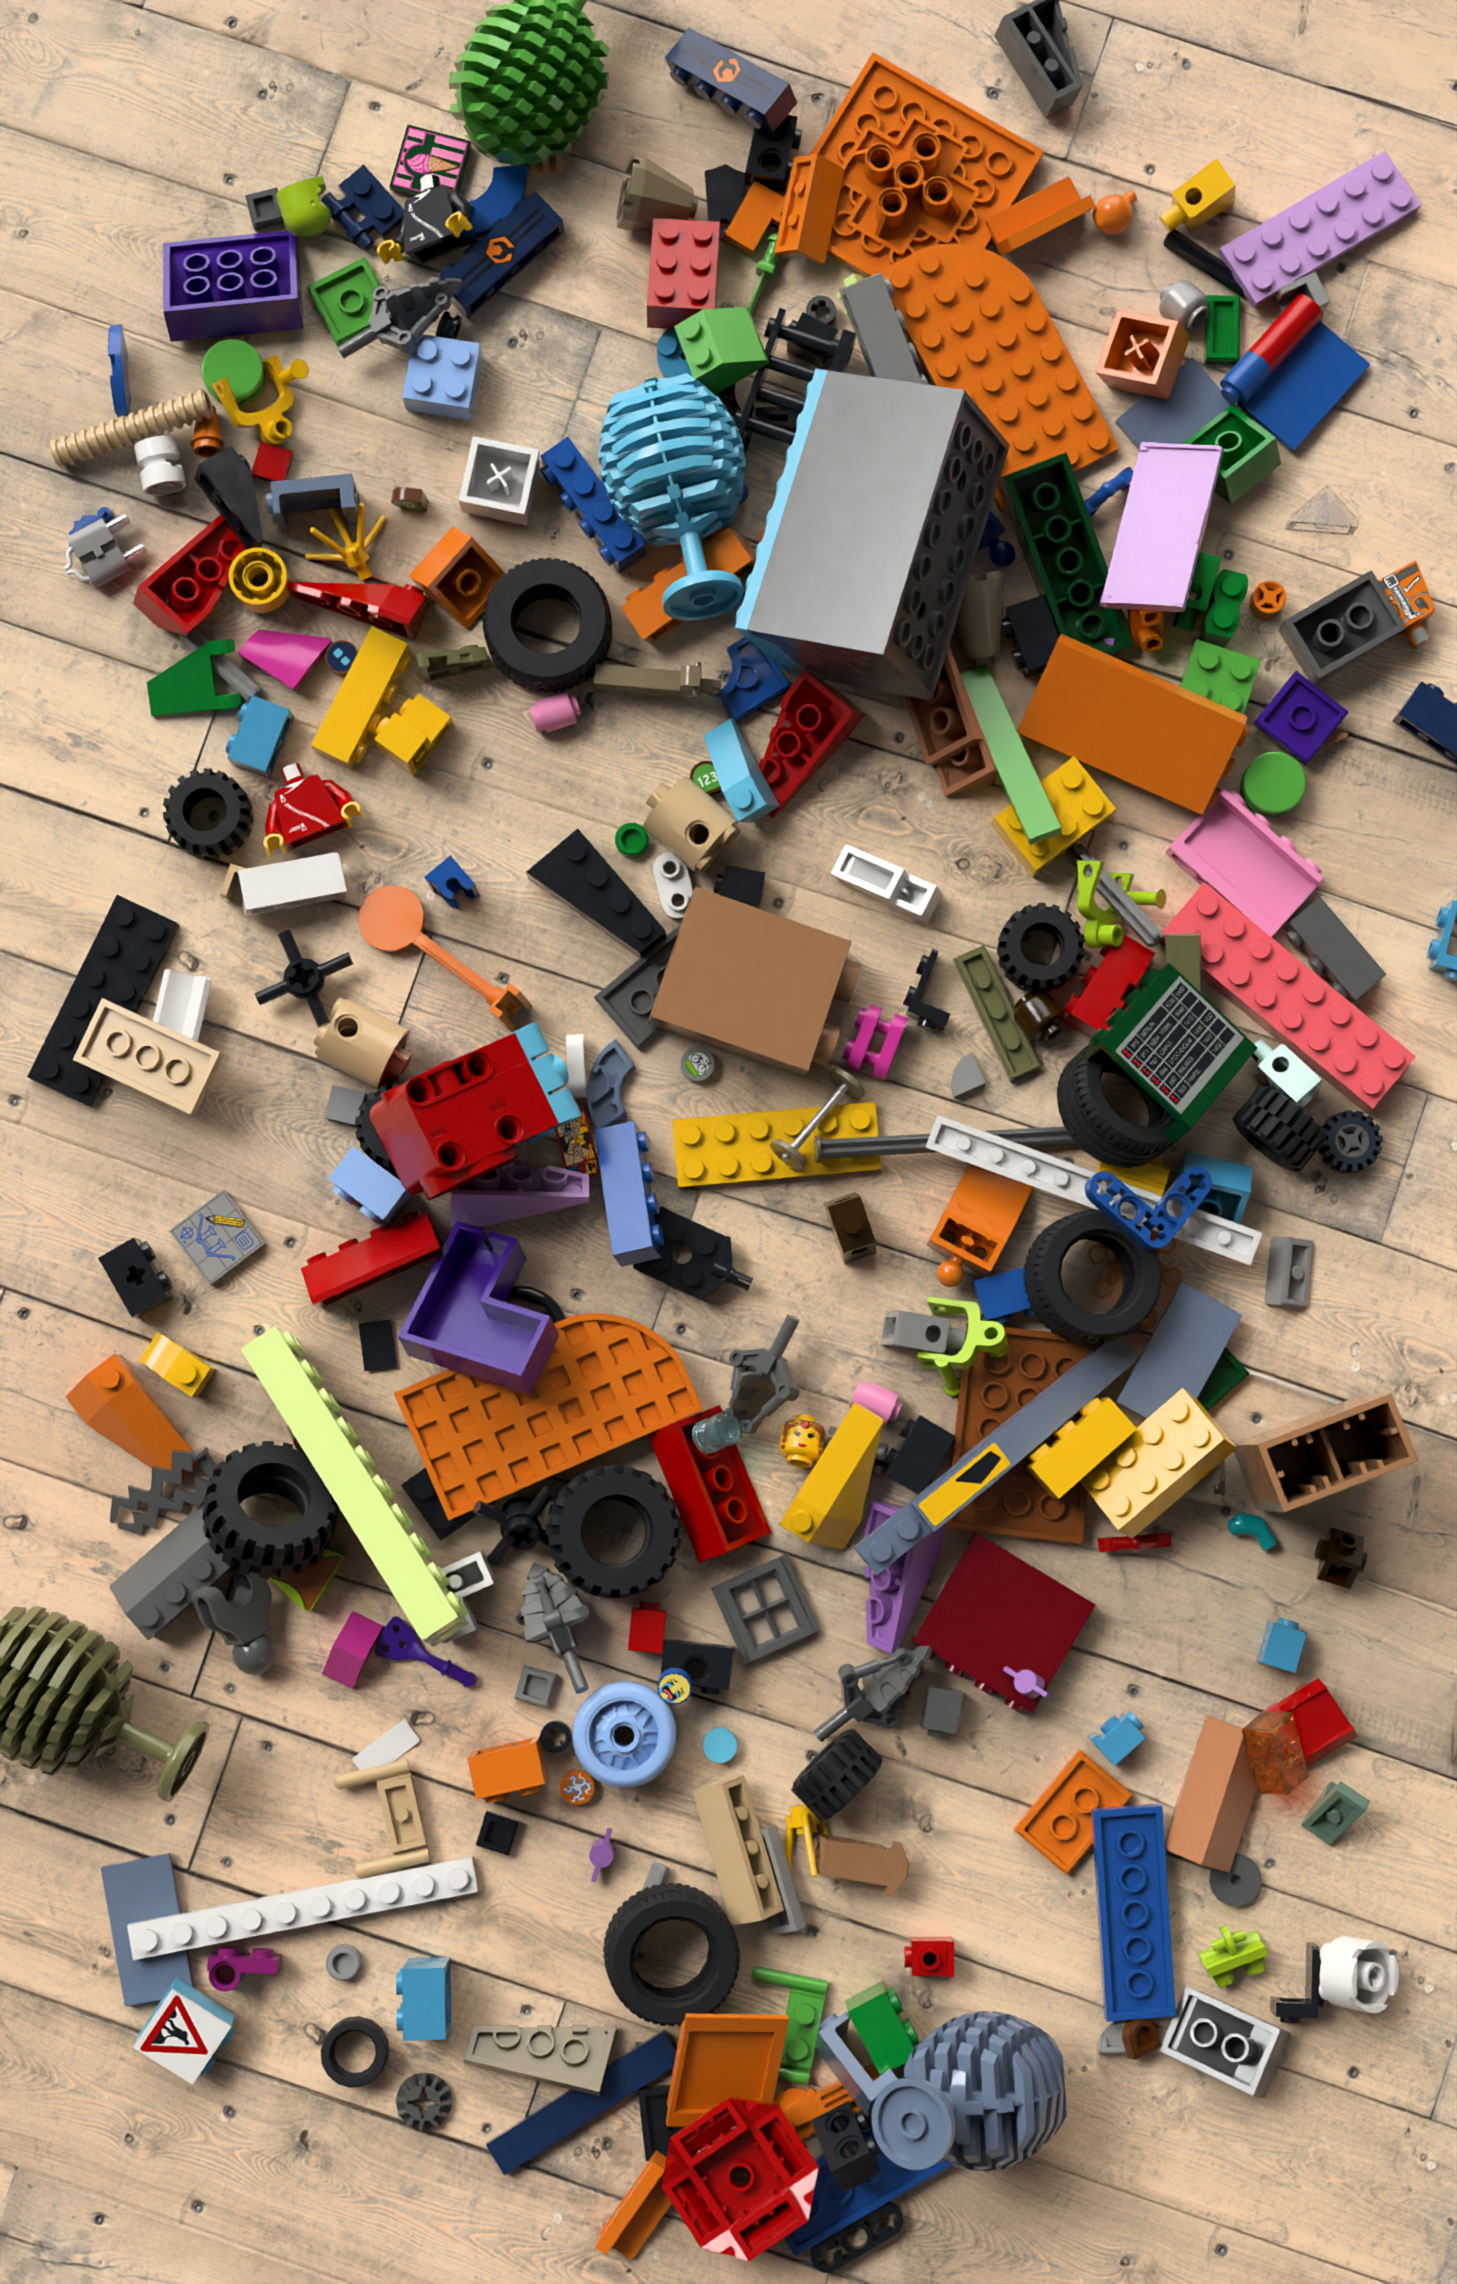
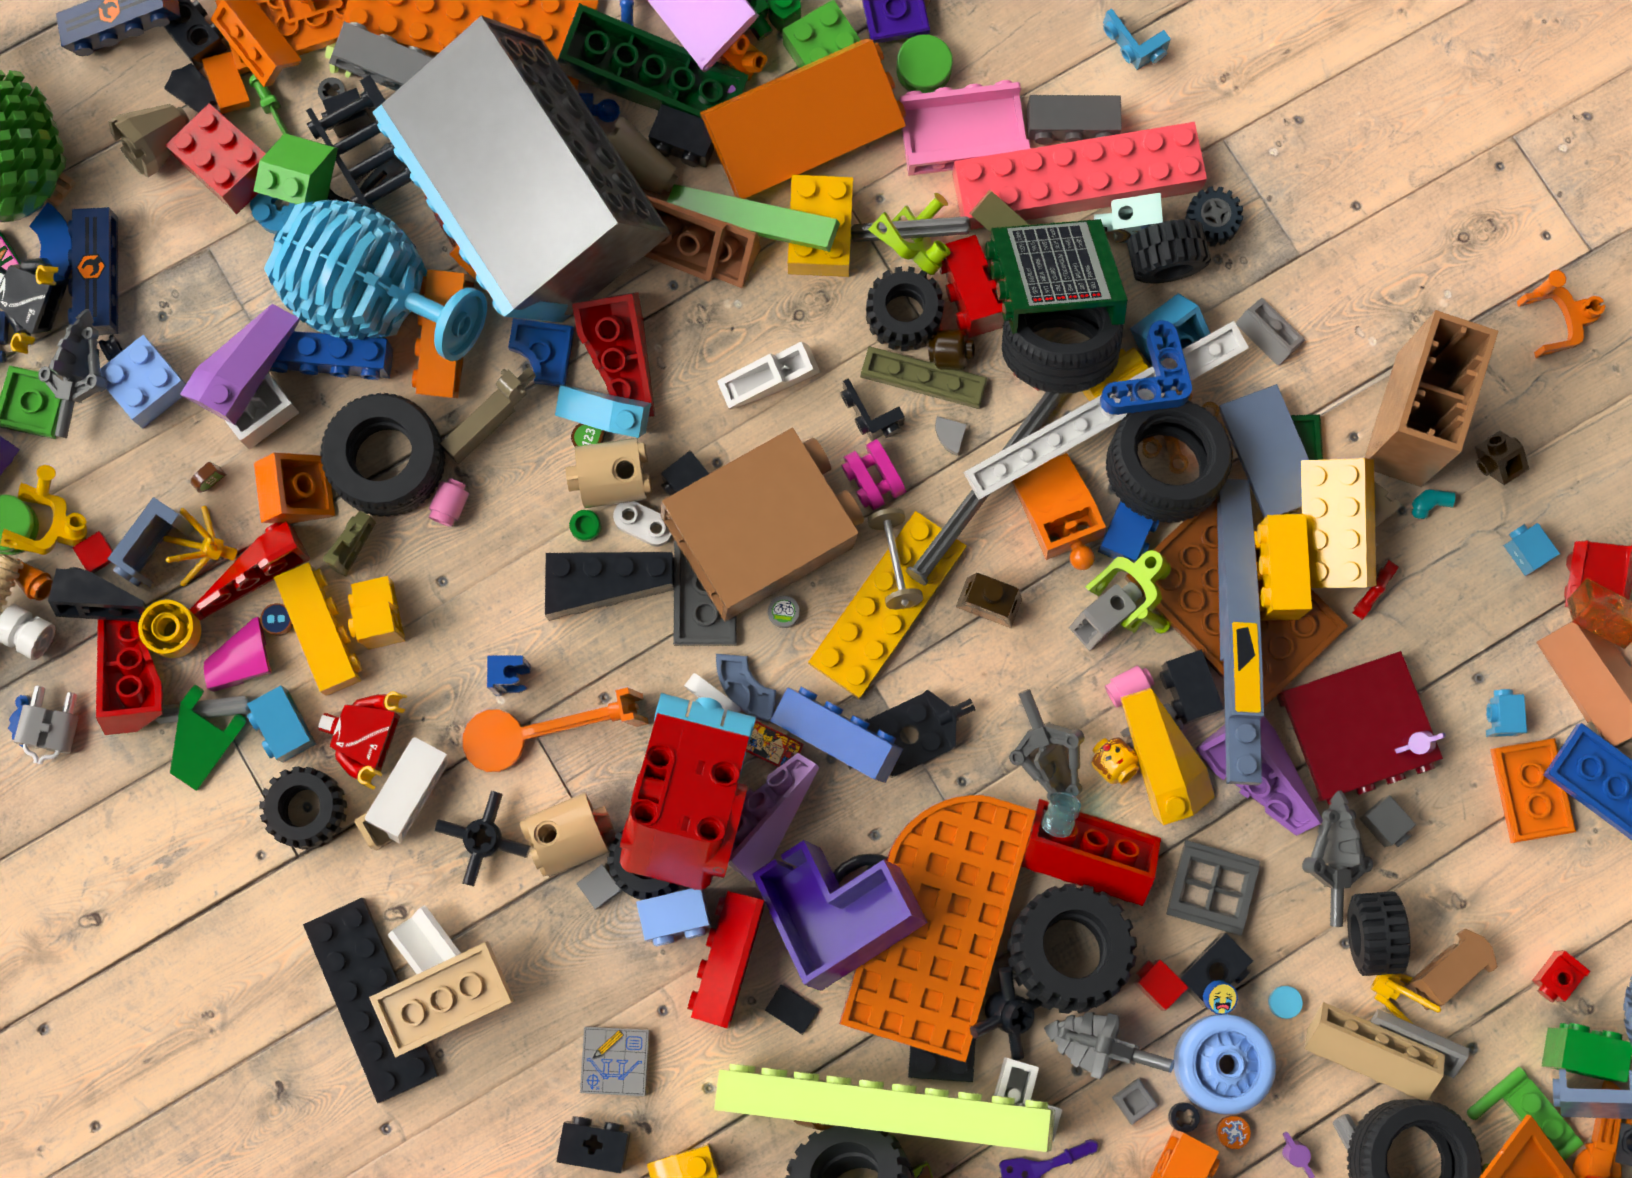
camera: 50 degrees left, 5 degrees down
none -> medium lavender wedge [180,304,300,425]

